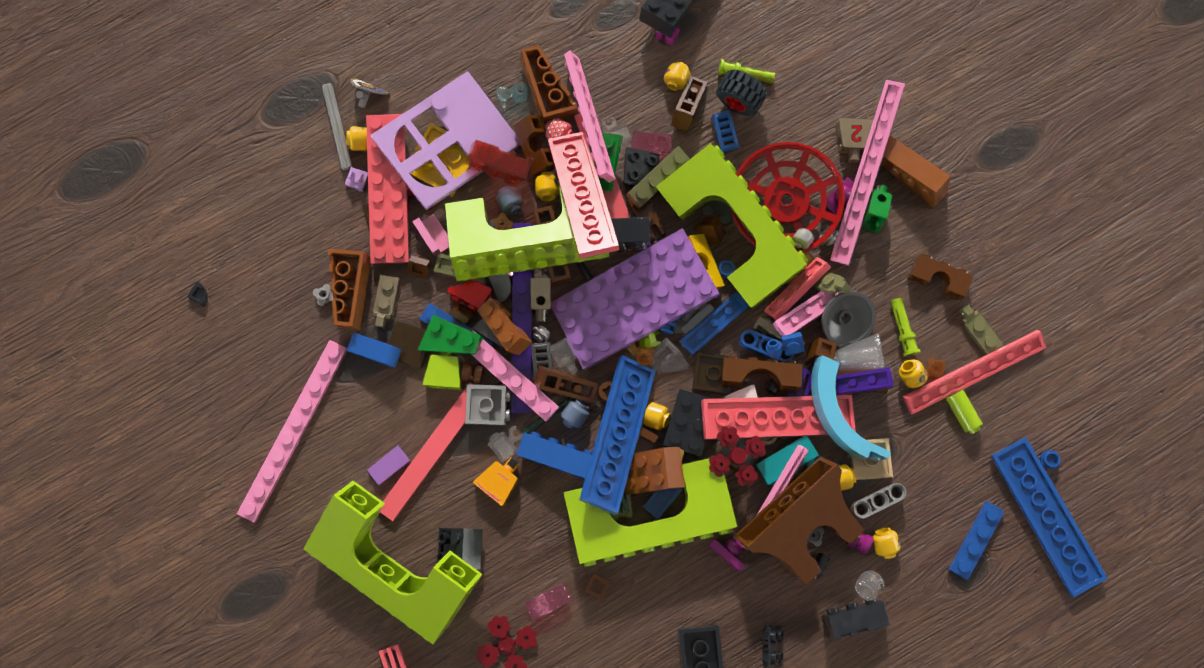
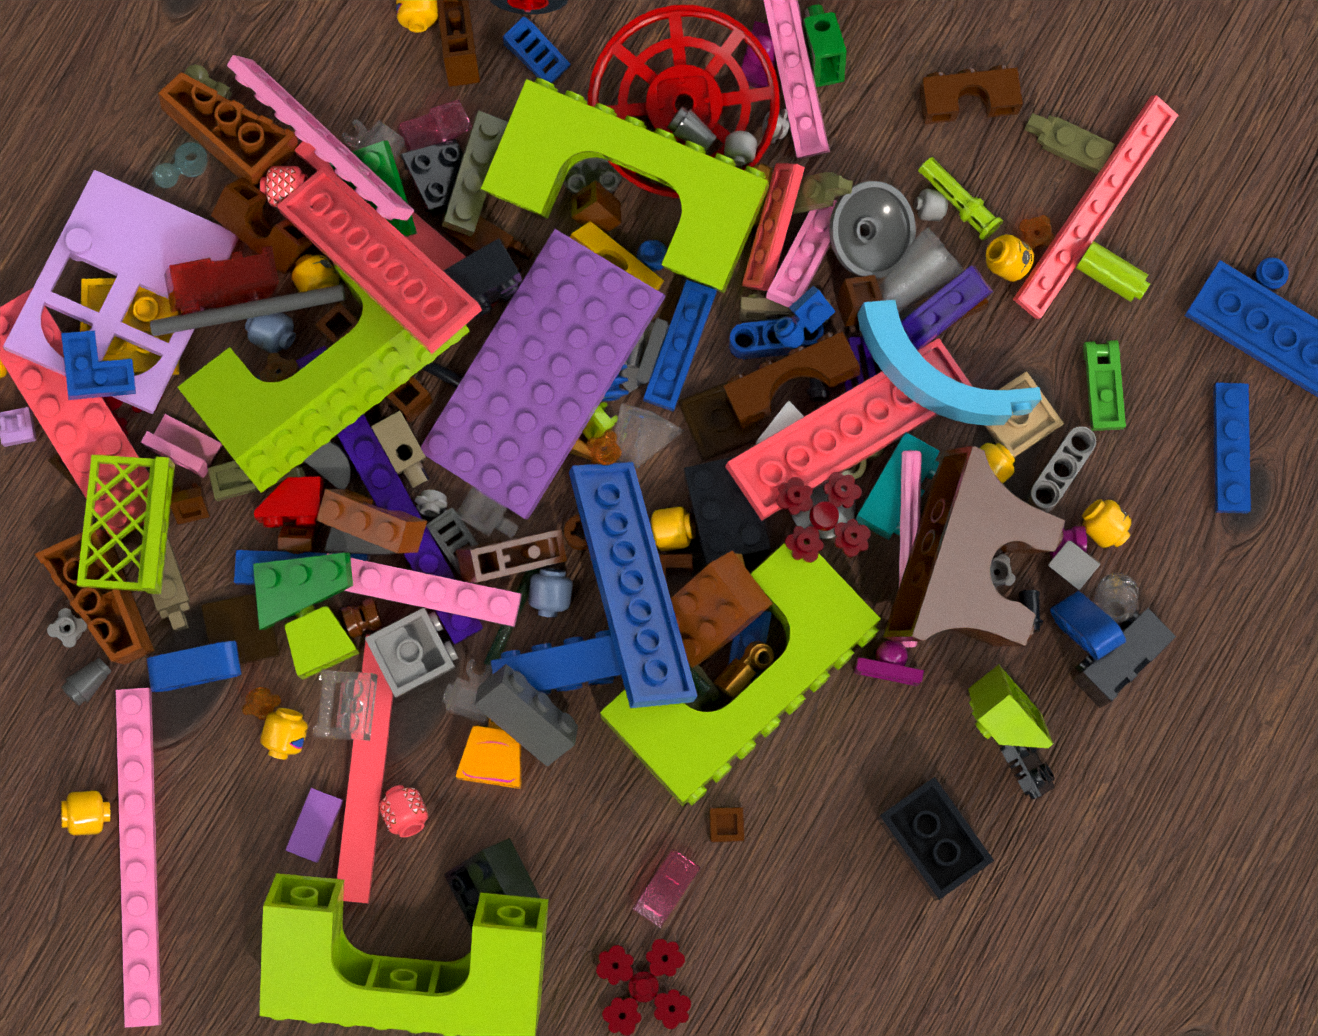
camera: 30 degrees left, 0 degrees up
none -> blue plate [61,330,136,400]
none -> dark grey cone [61,658,112,706]
none -> yellow head [61,791,110,836]
none -> lime fence [77,455,175,594]
none -> dark grey piece [150,284,346,336]
none -> olive arm [184,64,232,100]
none -> clear orange plate [242,687,281,720]
none -> yellow head [260,708,308,760]
none -> clear plate [313,670,378,741]
none -> coral head [379,785,428,837]
none -> dark grey brick [474,664,578,767]
none -> dark grey cone [667,107,716,151]
none -> pearl gold plate [713,641,774,698]
none -> light grey piece [913,189,948,221]
none -> lime slope [968,664,1053,748]
none -> light grey panel [1048,541,1101,590]
none -> blue beam [1050,591,1126,660]
none -> bright green plate [1083,340,1126,431]

